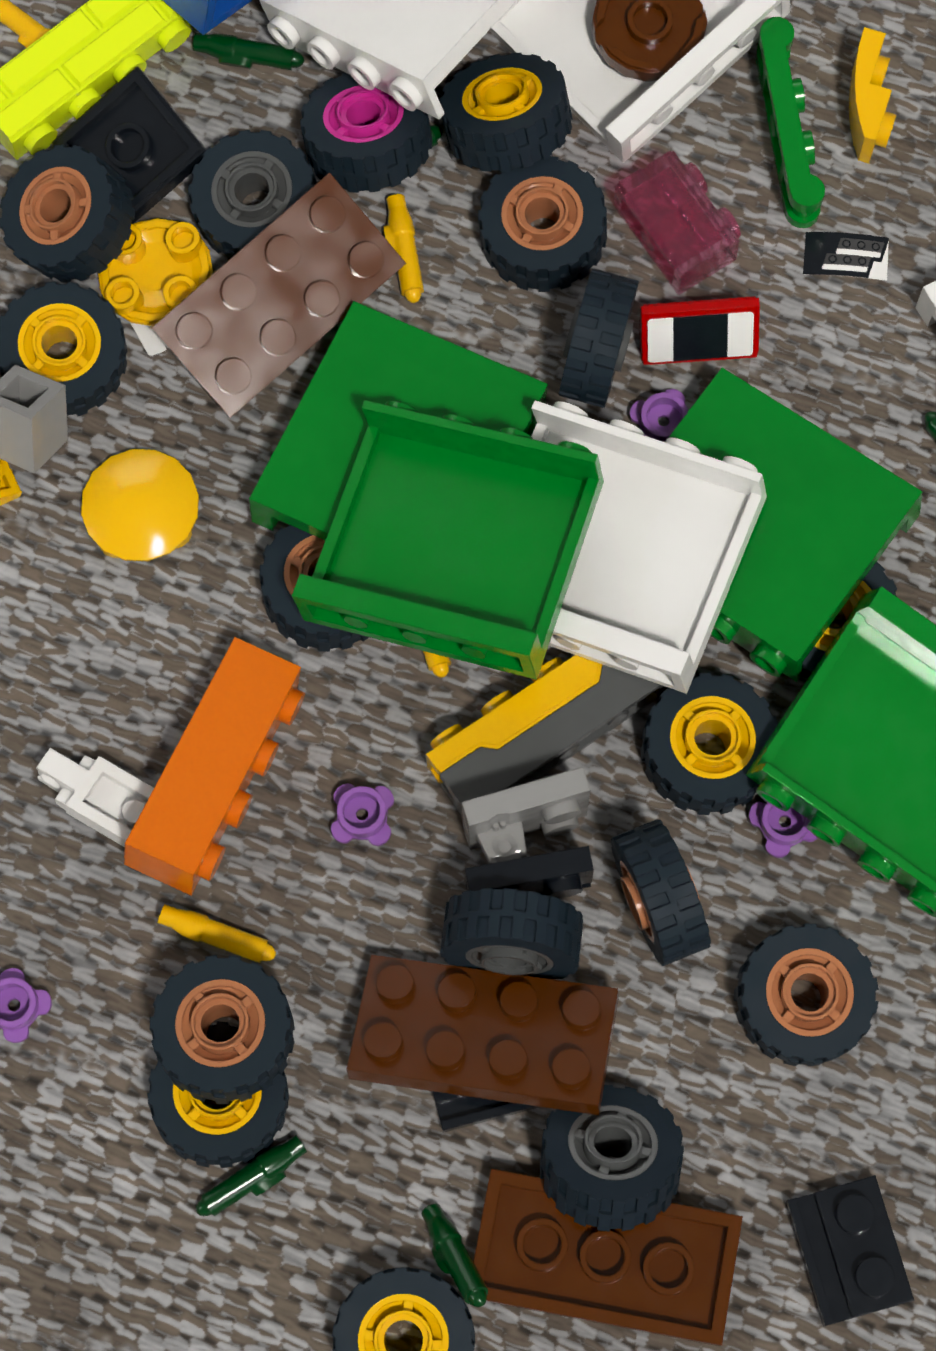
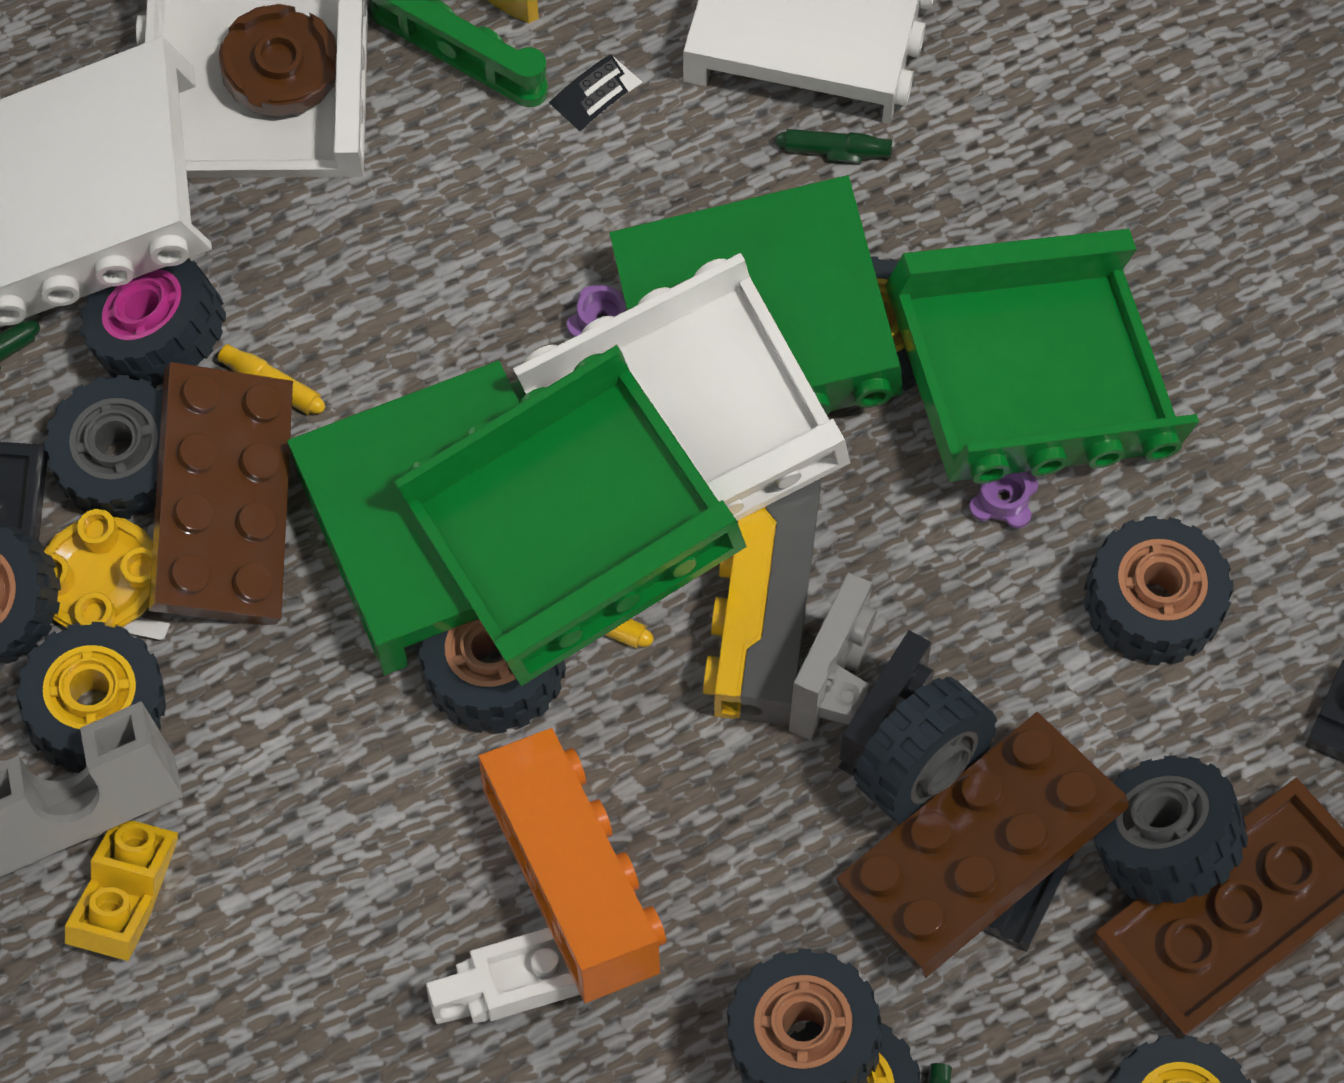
camera: 50 degrees left, 10 degrees down
yellow dish [81,449,199,561] -> none
yellow piece [157,904,276,963] -> none
medium lavender plate [331,783,394,846] -> none
dark green piece [421,1203,488,1307] -> none
black wheel [440,53,573,172] -> none
black wheel [478,156,607,292] -> none
black wheel [559,269,639,408] -> none
black wheel [610,819,711,966] -> none
clear pink brick [614,151,741,295] -> none
slope [638,296,760,365] -> none
black wheel [640,673,778,815] -> none

